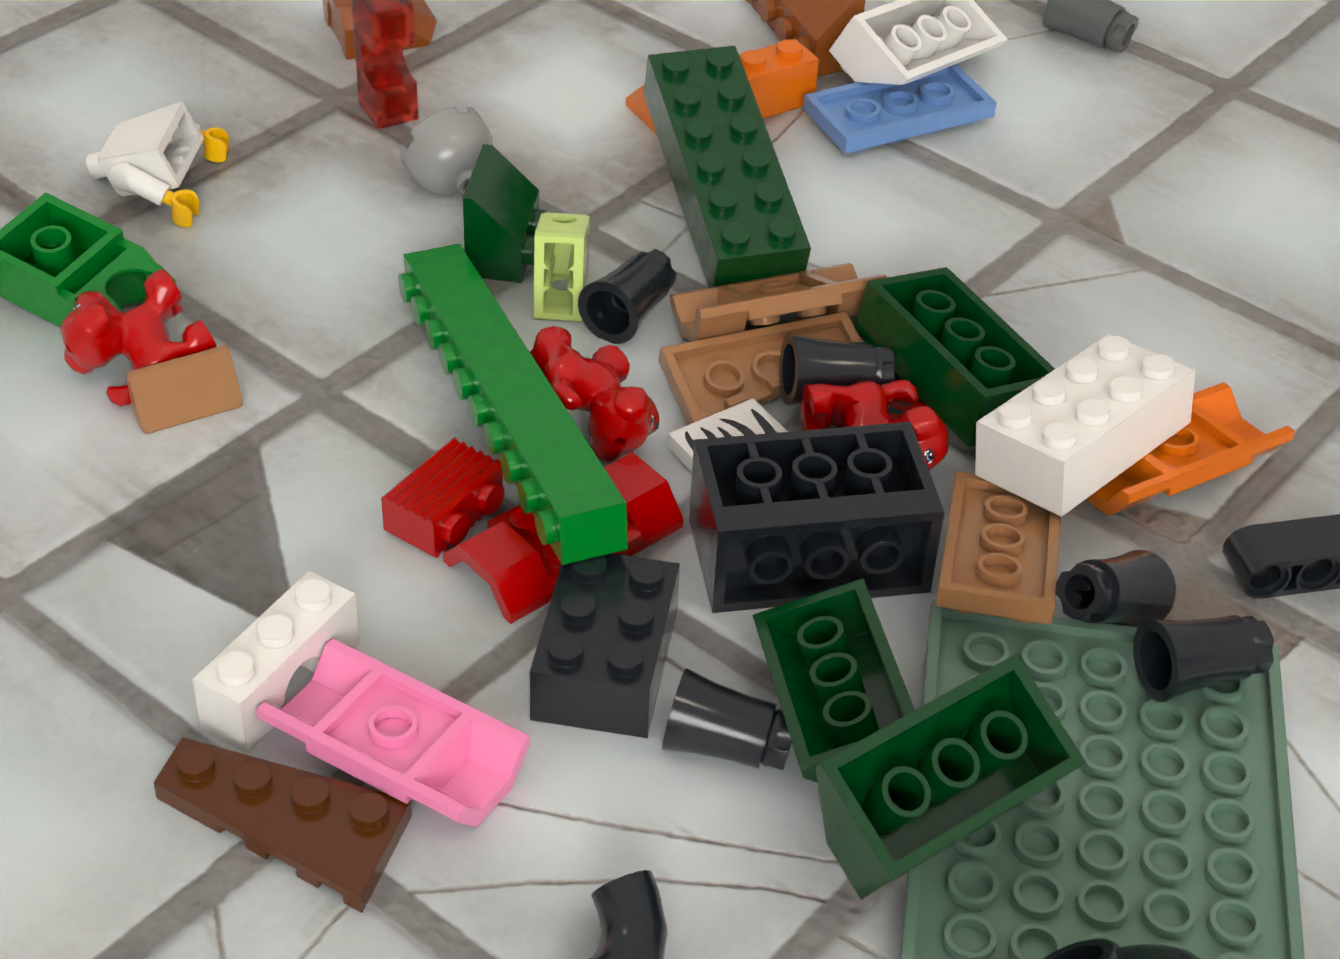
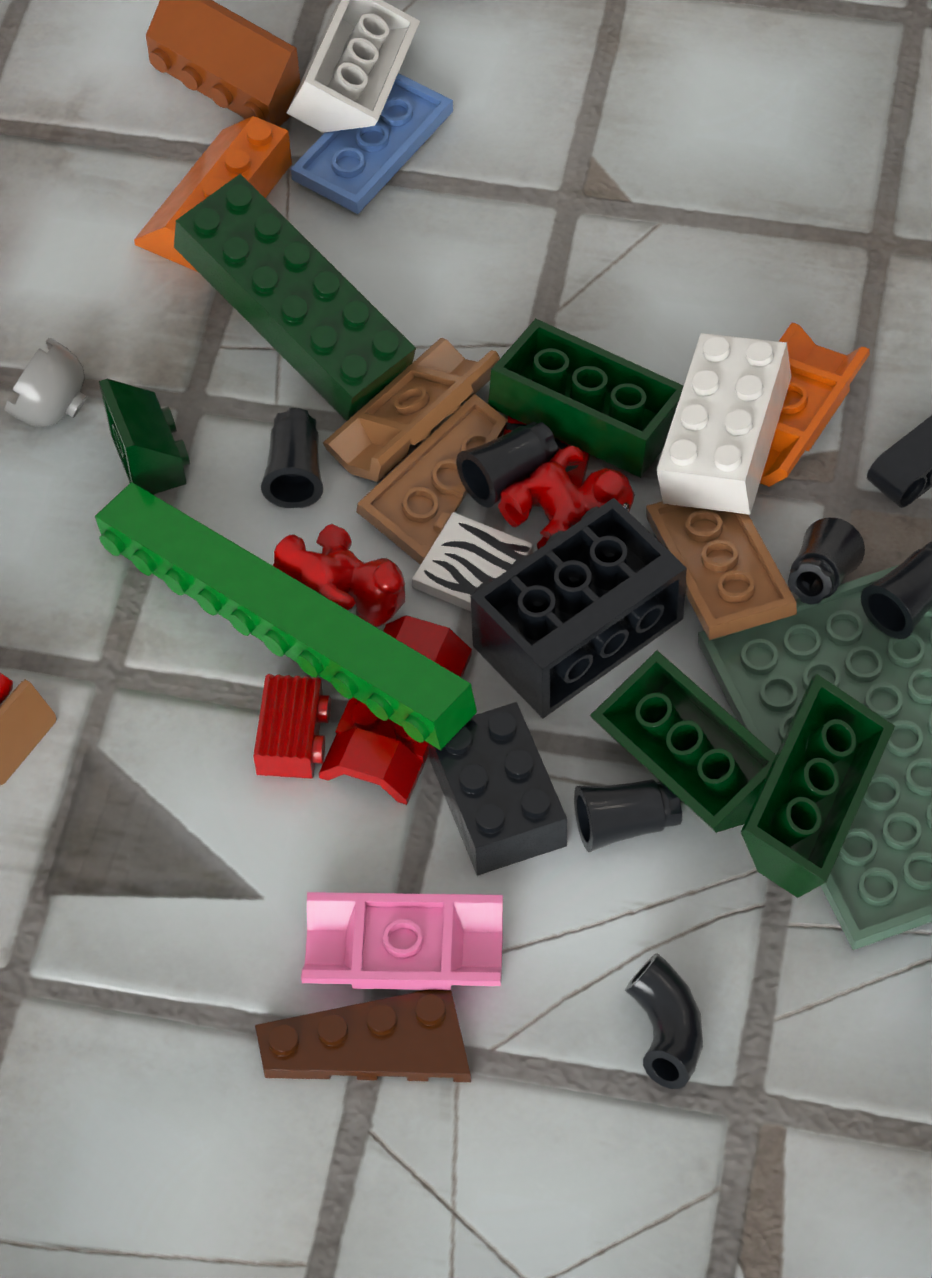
camera: 25 degrees left, 15 degrees up
white arch [192,571,360,753] -> none
yellowish green torso [533,213,590,322] -> none

